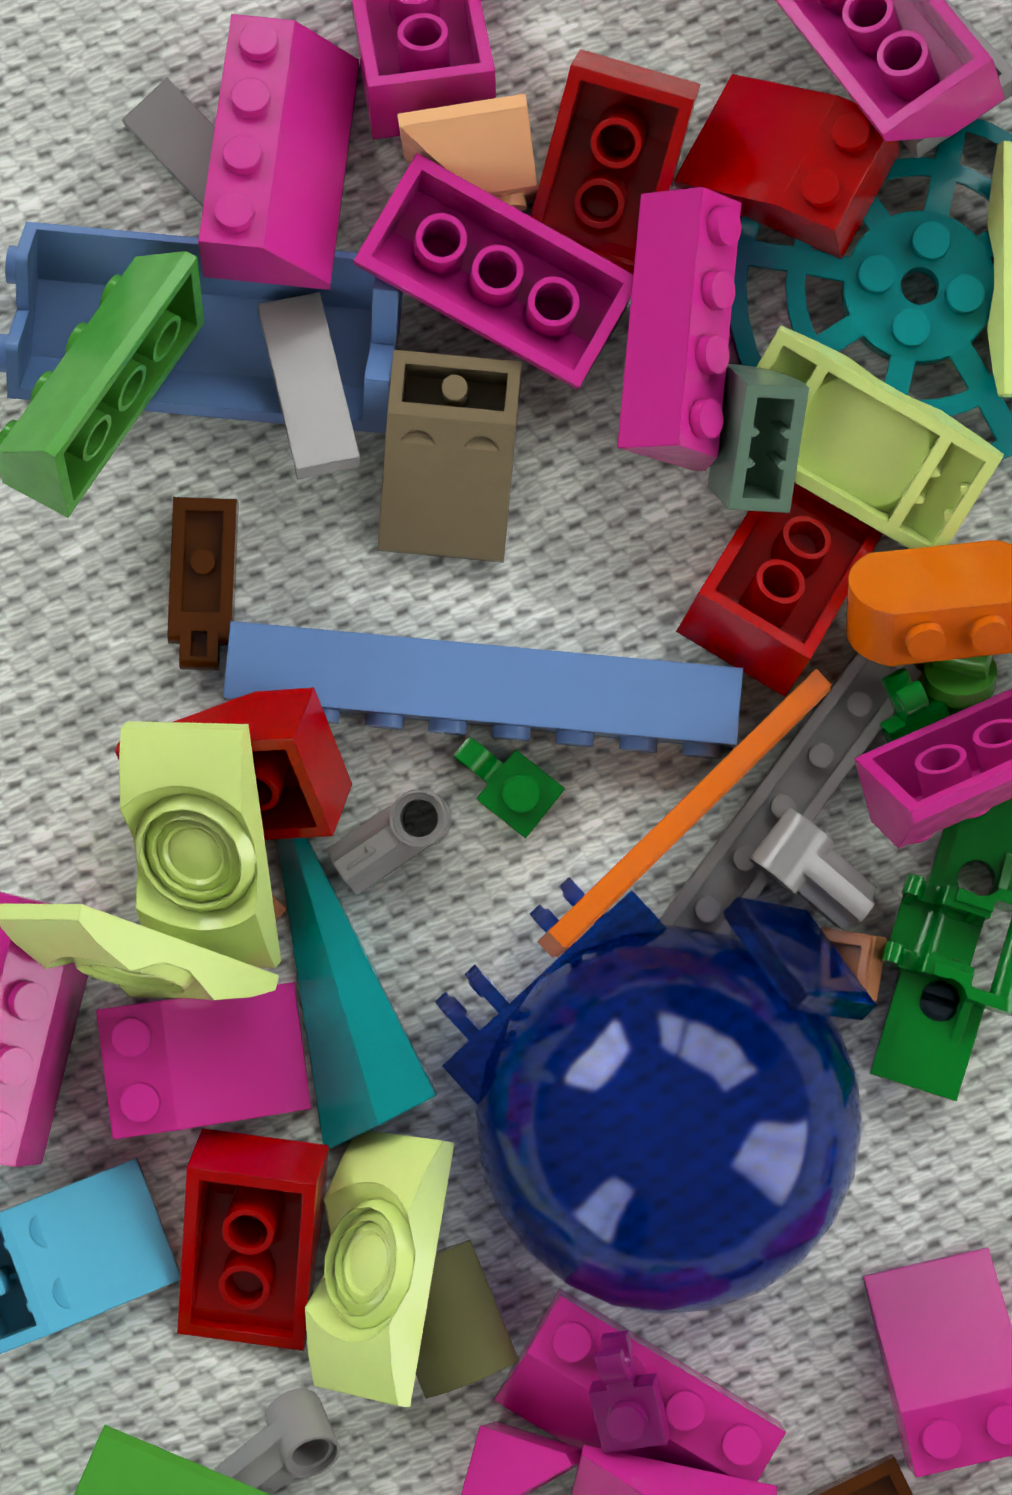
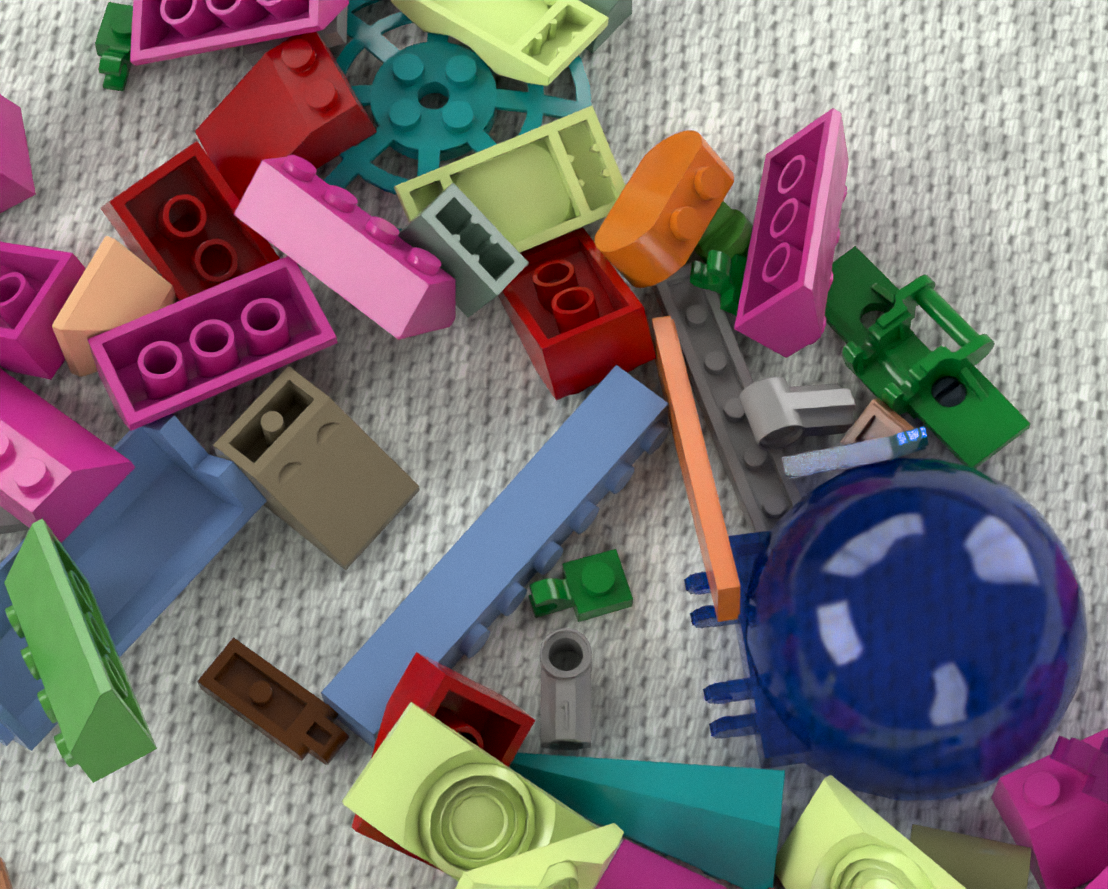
camera: 55 degrees left, 20 degrees down
light grey tile [258,292,360,480] -> none

